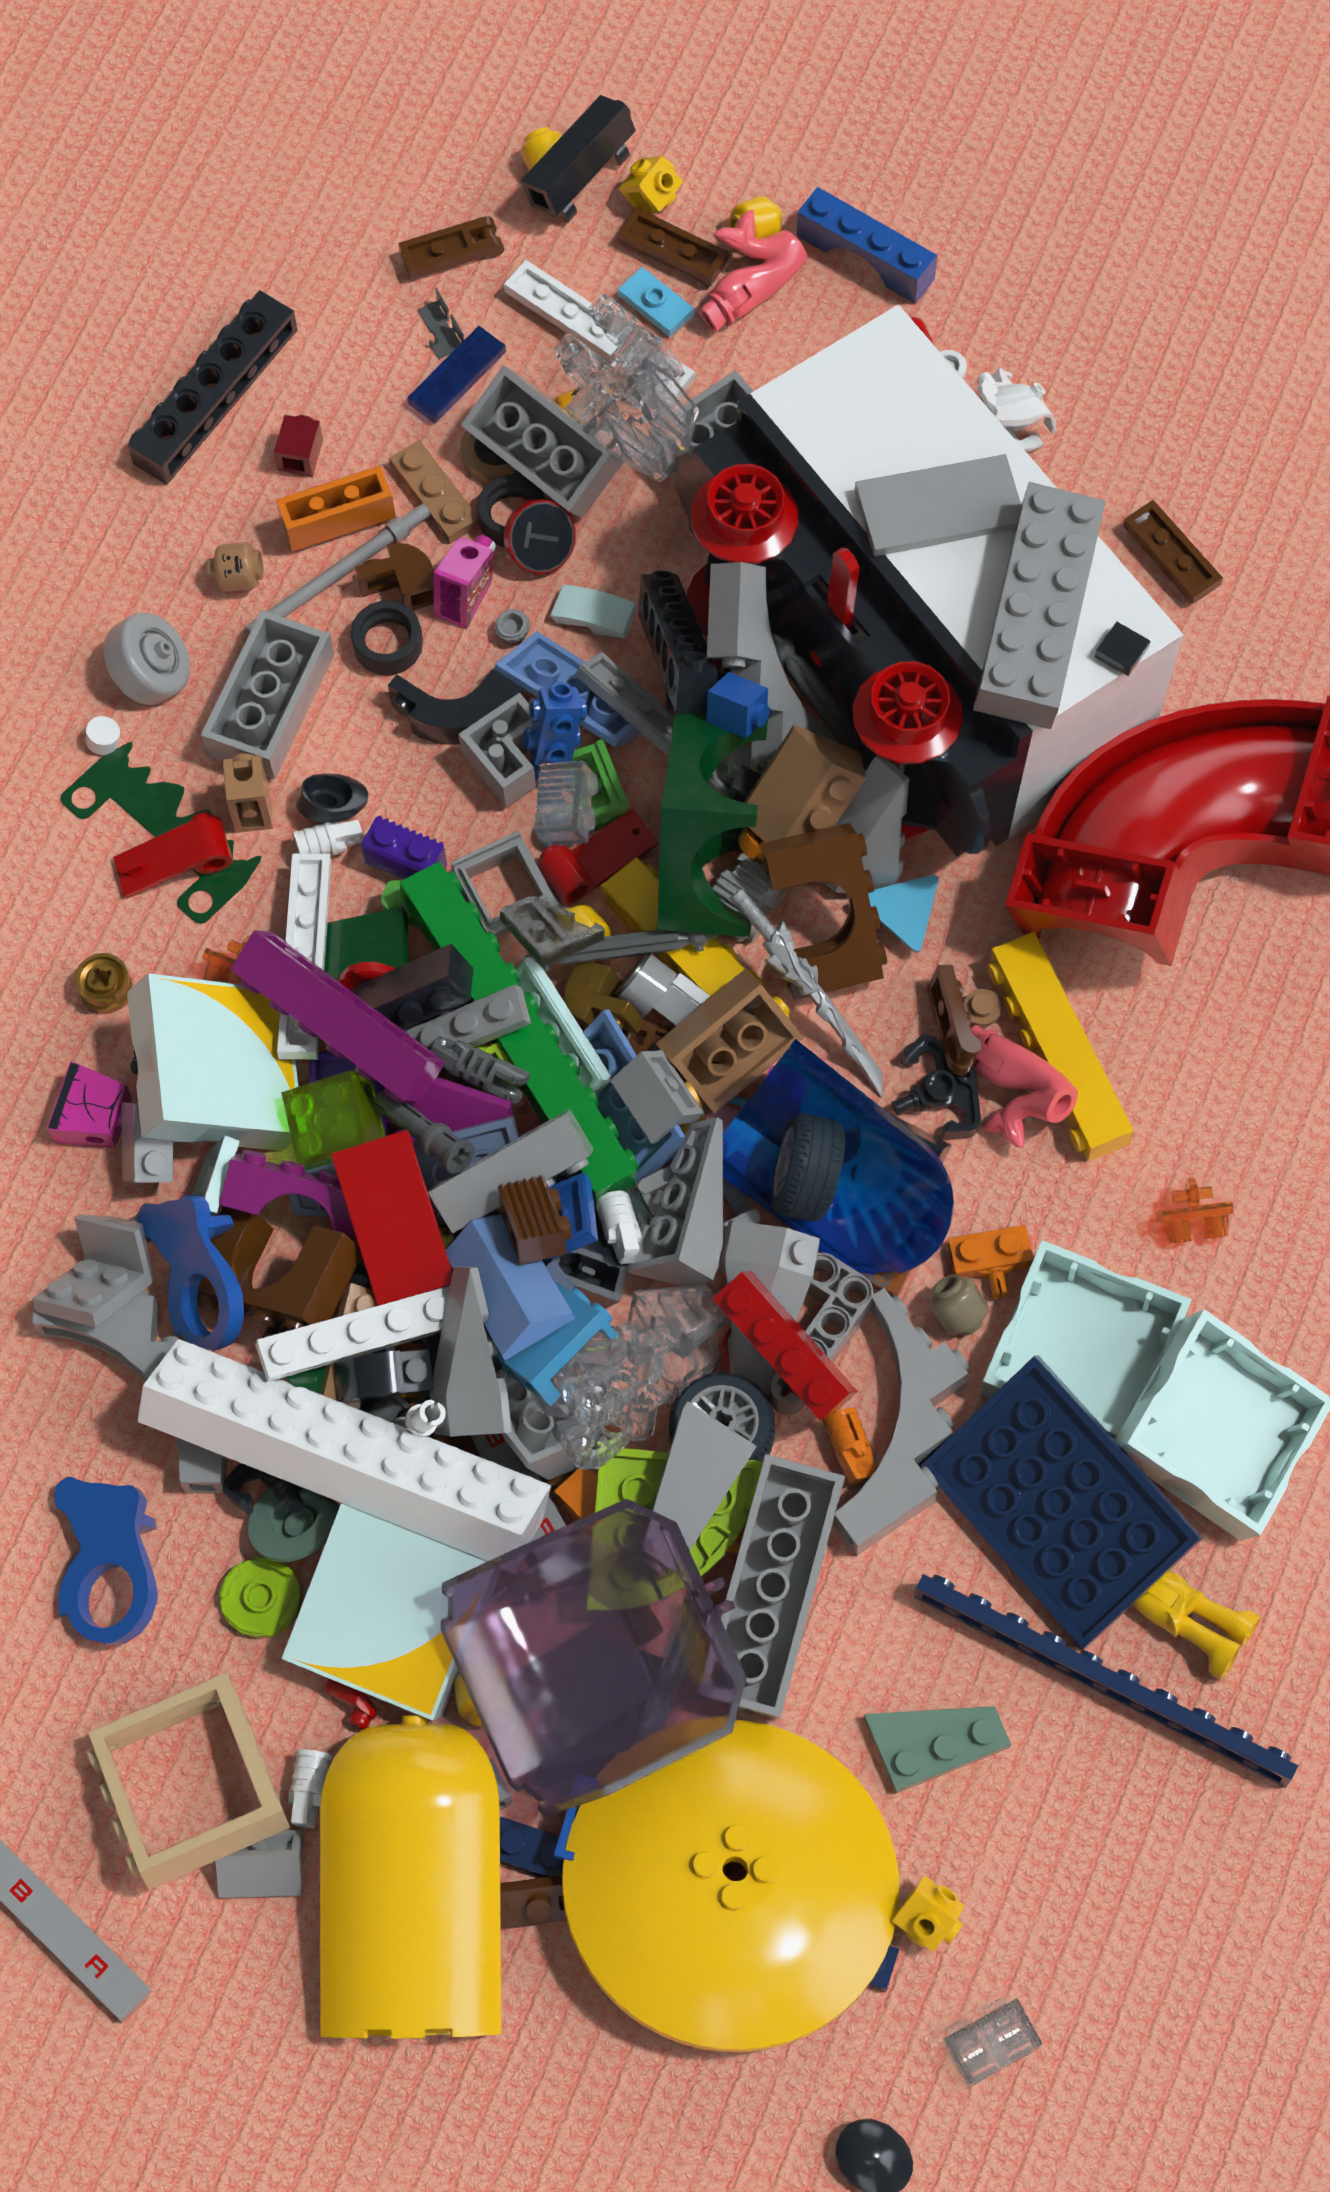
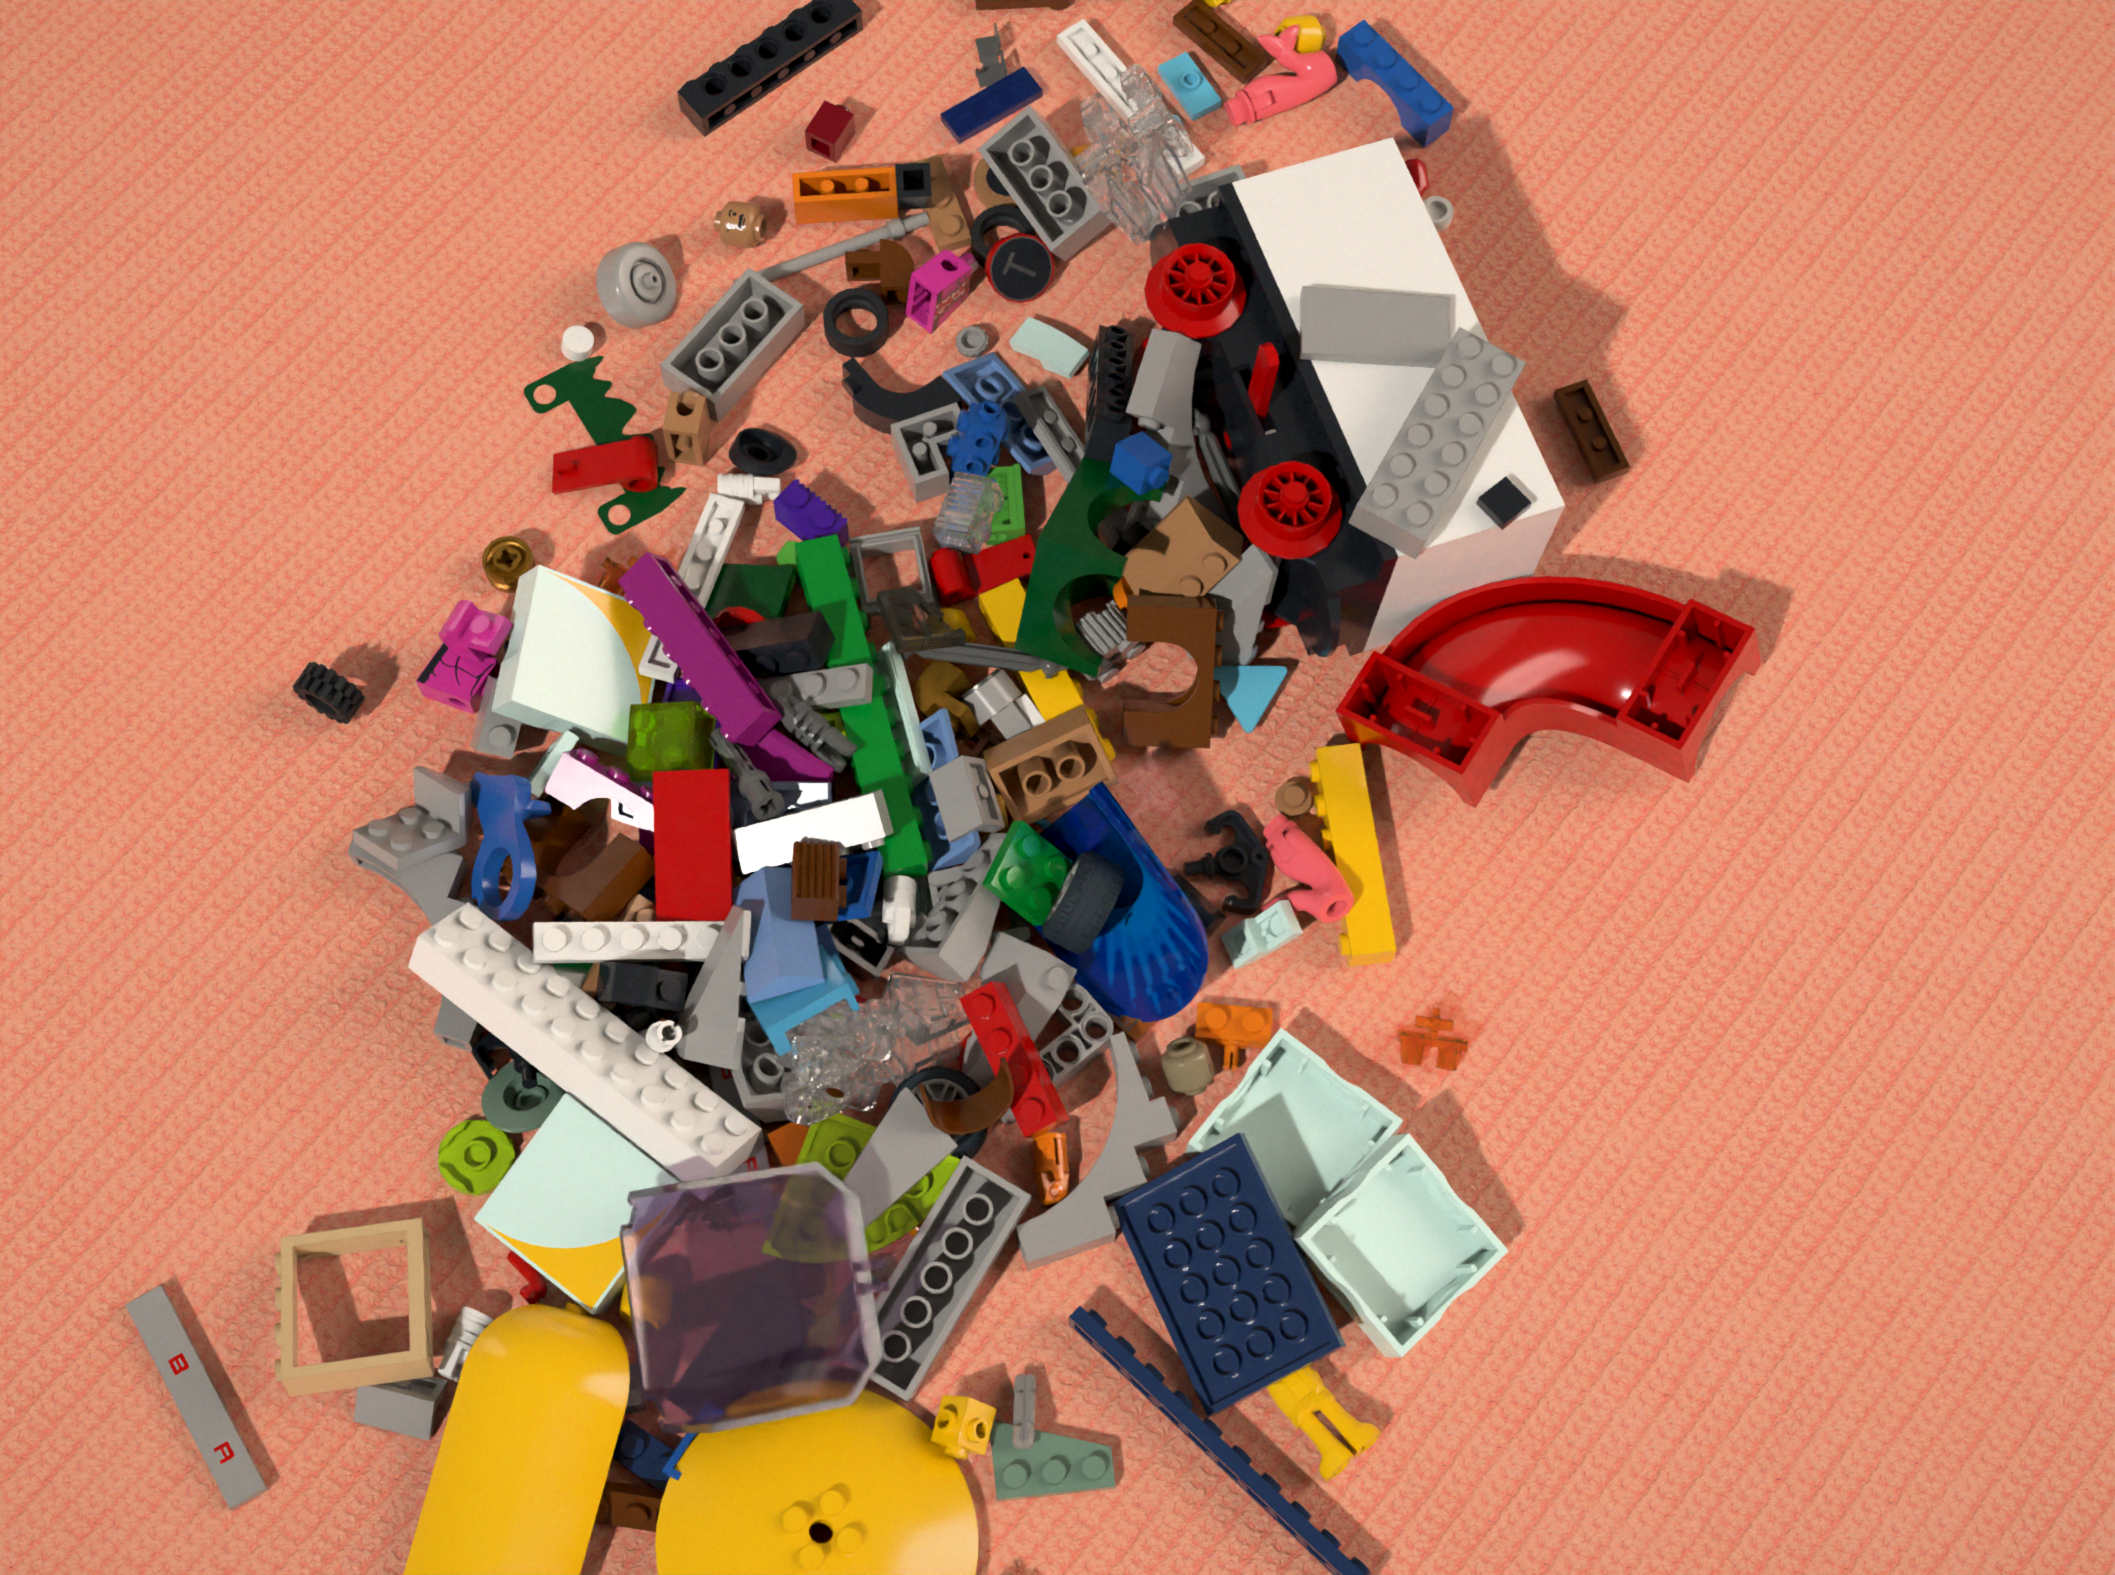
camera: 10 degrees right, 0 degrees up
blue animal [54,1477,158,1645] -> none
light grey sword [730,888,883,1097] -> none
reddish brown plate [927,965,982,1076] -> none
white helmet [977,368,1057,452] -> none
none -> dark pink brick [439,600,513,663]
none -> black brick [895,162,932,210]
none -> reddish brown piece [917,1057,1014,1135]
none -> yellow brick [931,1395,997,1460]
none -> green plate [982,820,1073,926]
none -> light grey axle [1012,1374,1036,1450]
none -> light aqua slope [1221,900,1303,969]

